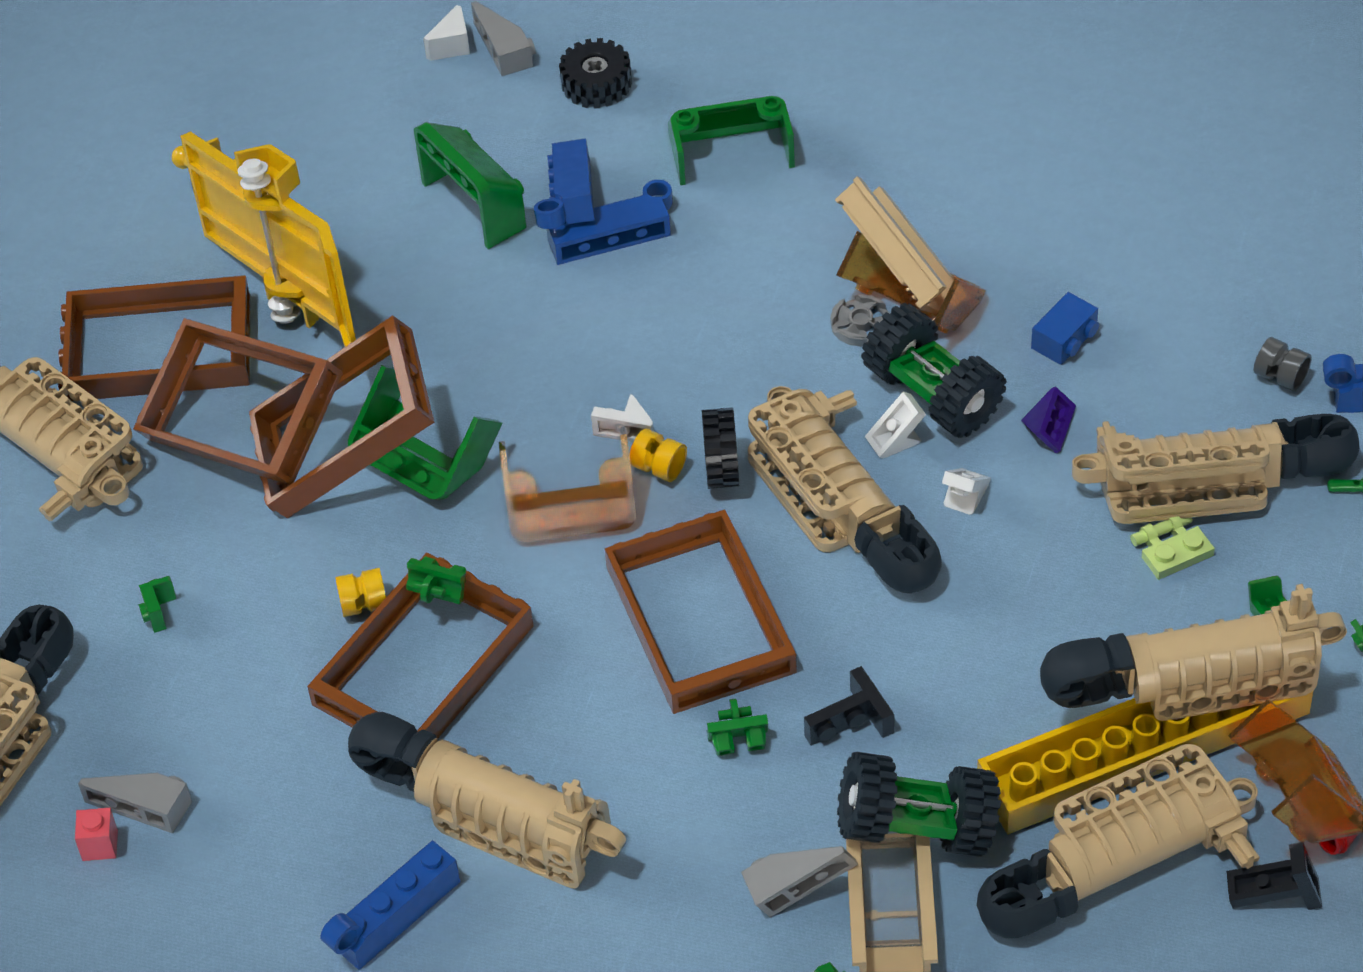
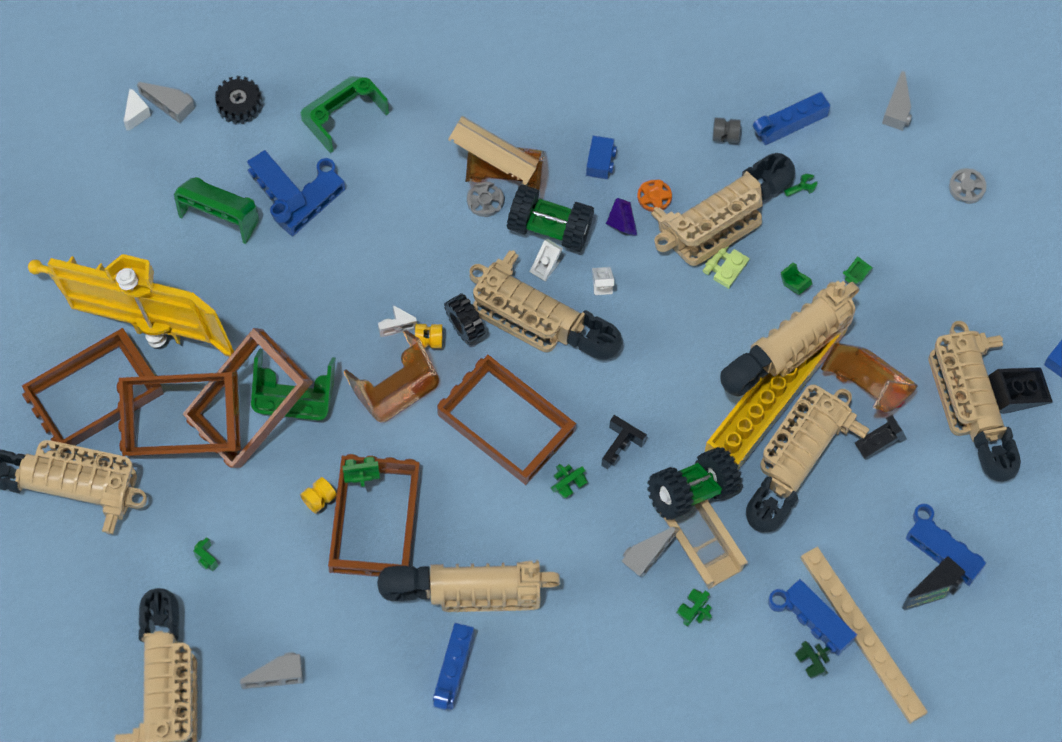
camera: 35 degrees left, 15 degrees up
coral brick [75,808,118,861] -> none
none -> orange wheel [637,179,672,212]

